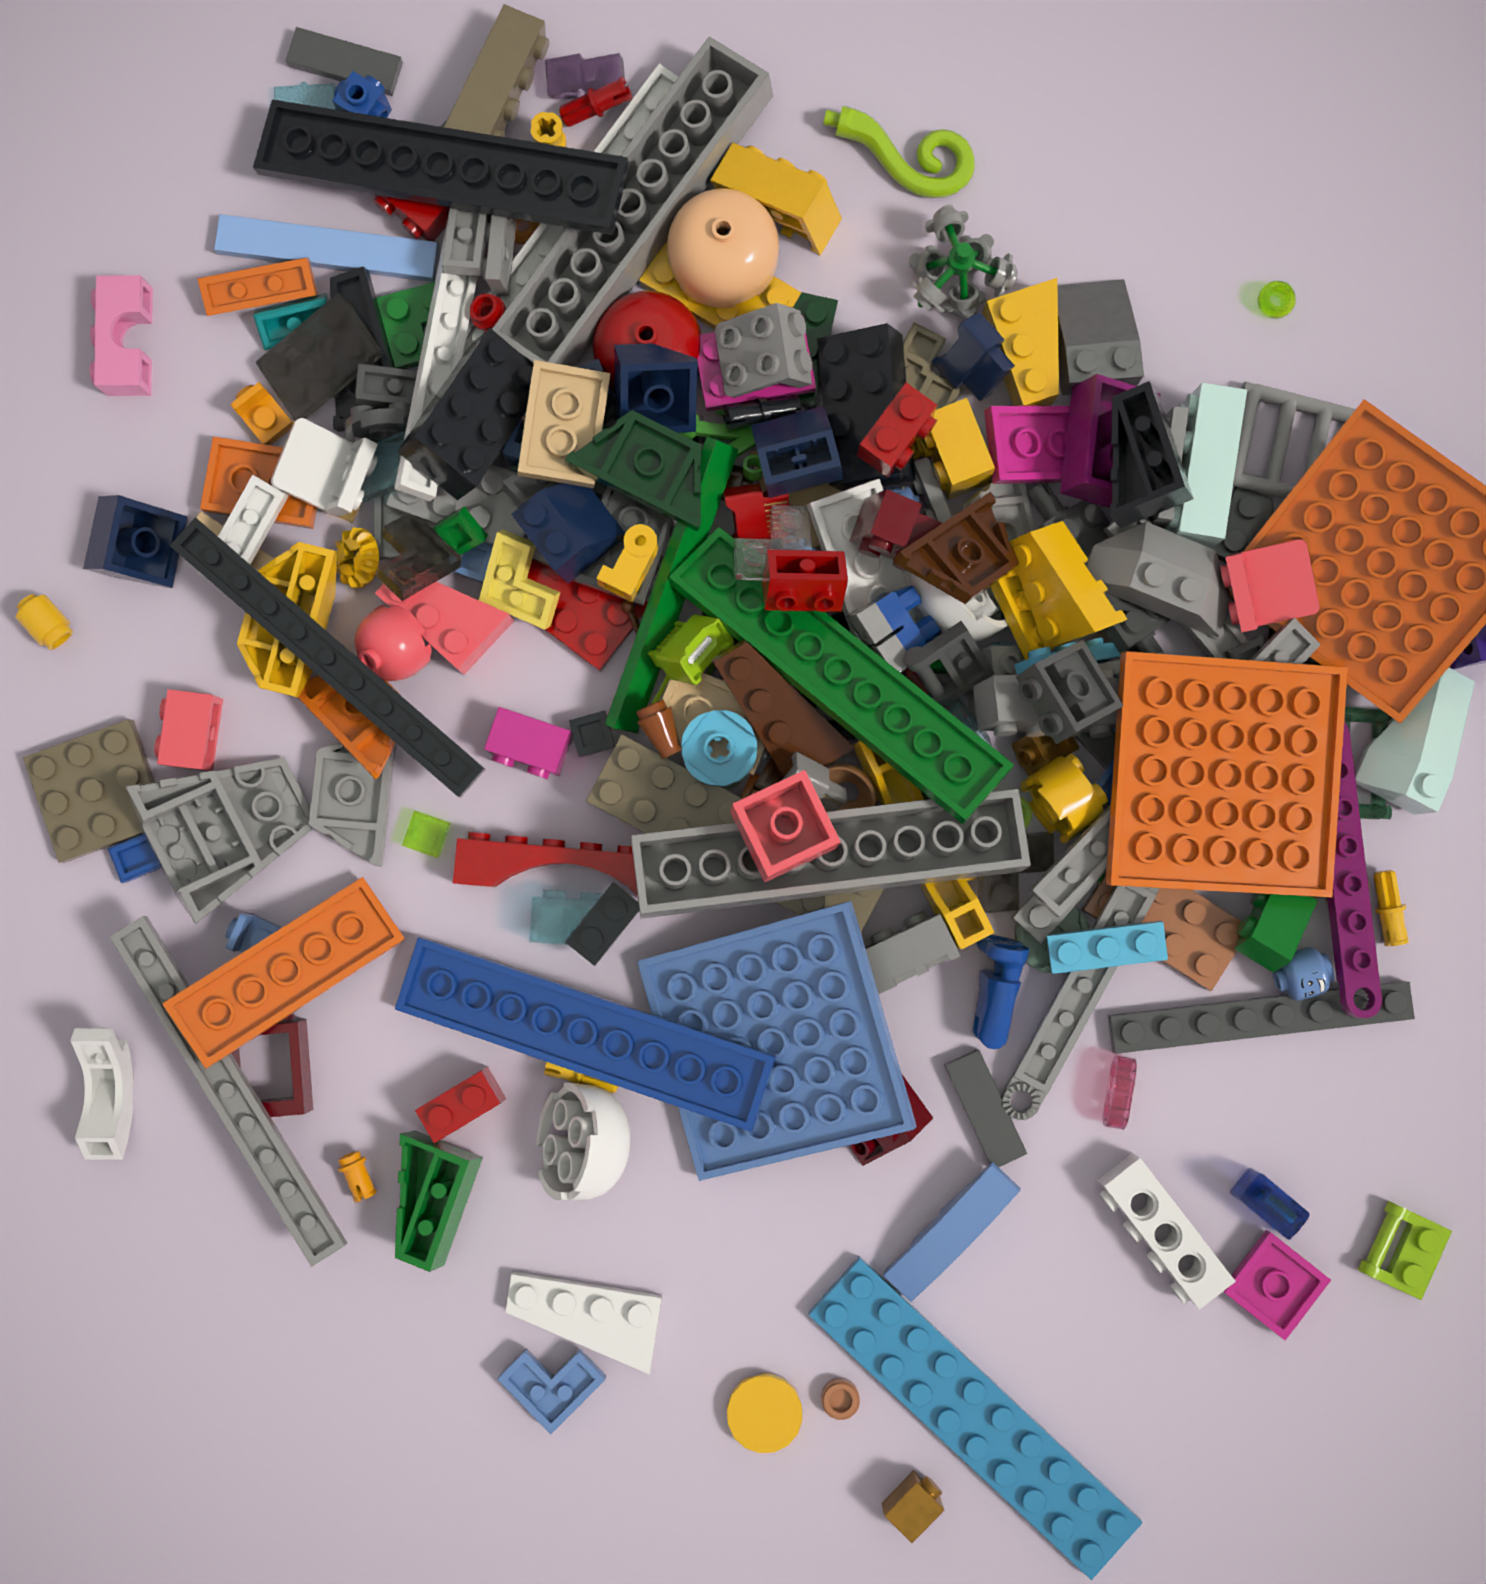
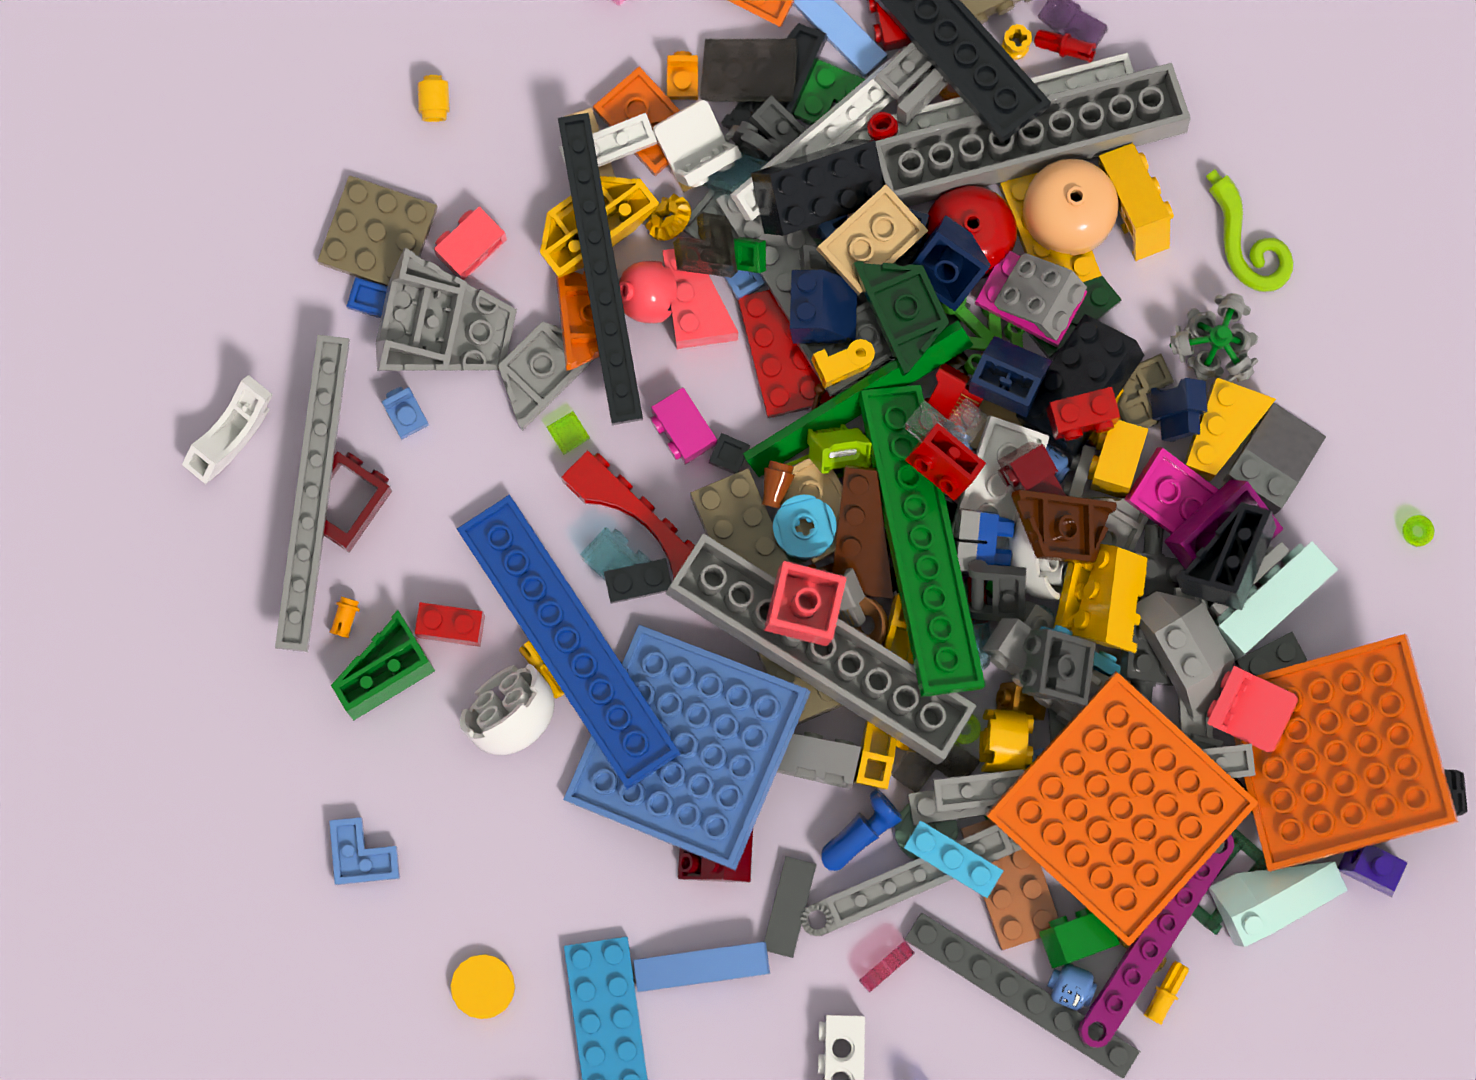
camera: 35 degrees right, 5 degrees down
dark blue slope [83,495,187,588] -> none
orange plate [162,877,405,1070] -> none
teal slope [253,293,334,351] -> none
light yellow plate [479,529,561,630] -> none
white wing [505,1271,662,1375] -> none
black pin [723,395,802,430] -> none
nougat tile [821,1378,860,1420] -> none
light grey bar [1233,381,1356,499] -> none

